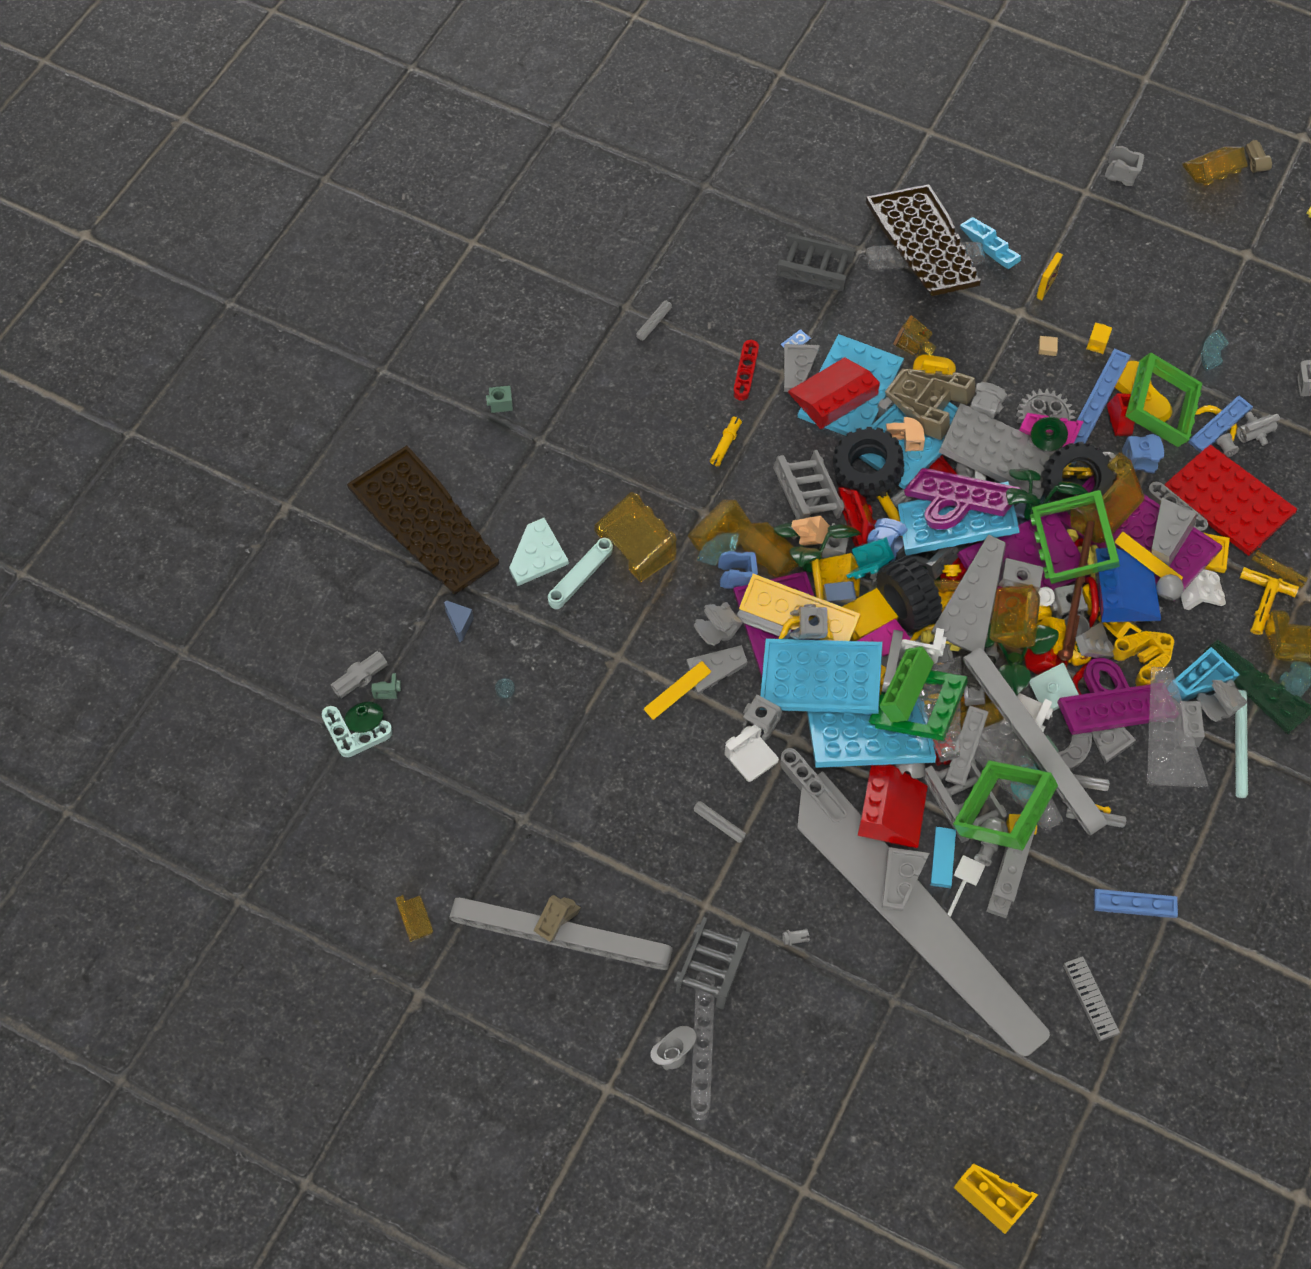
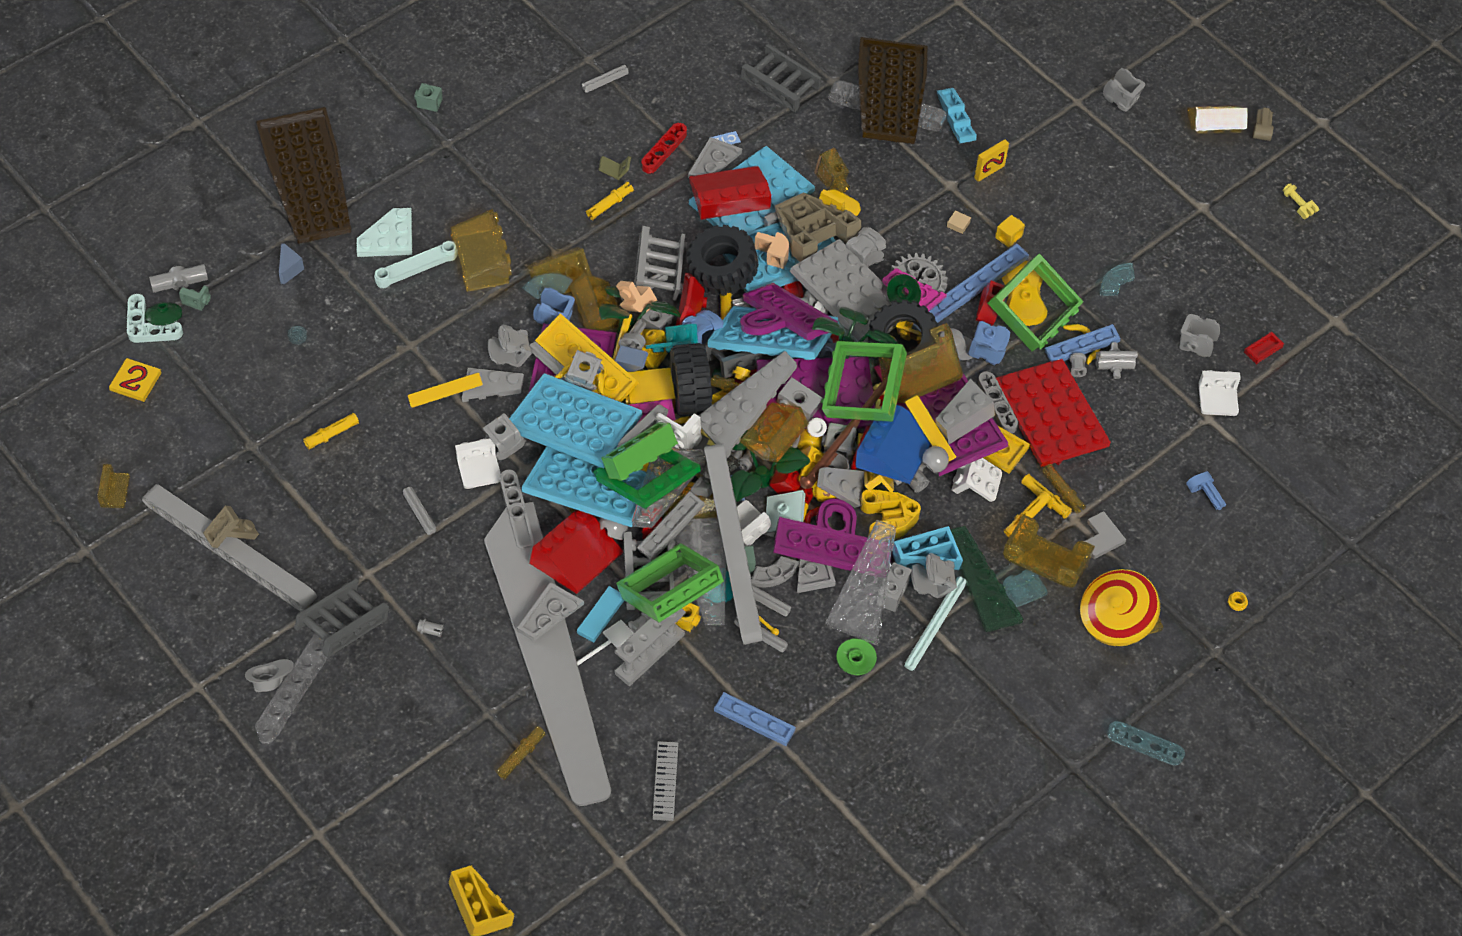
camera: 20 degrees right, 5 degrees down
none -> yellow tile [109,358,161,402]
none -> yellow pin [303,413,359,450]
none -> clear yellow pin [496,726,546,780]
none -> olive bracket [599,156,631,180]
none -> light grey piece [619,319,646,350]
none -> bright green dish [836,639,877,675]

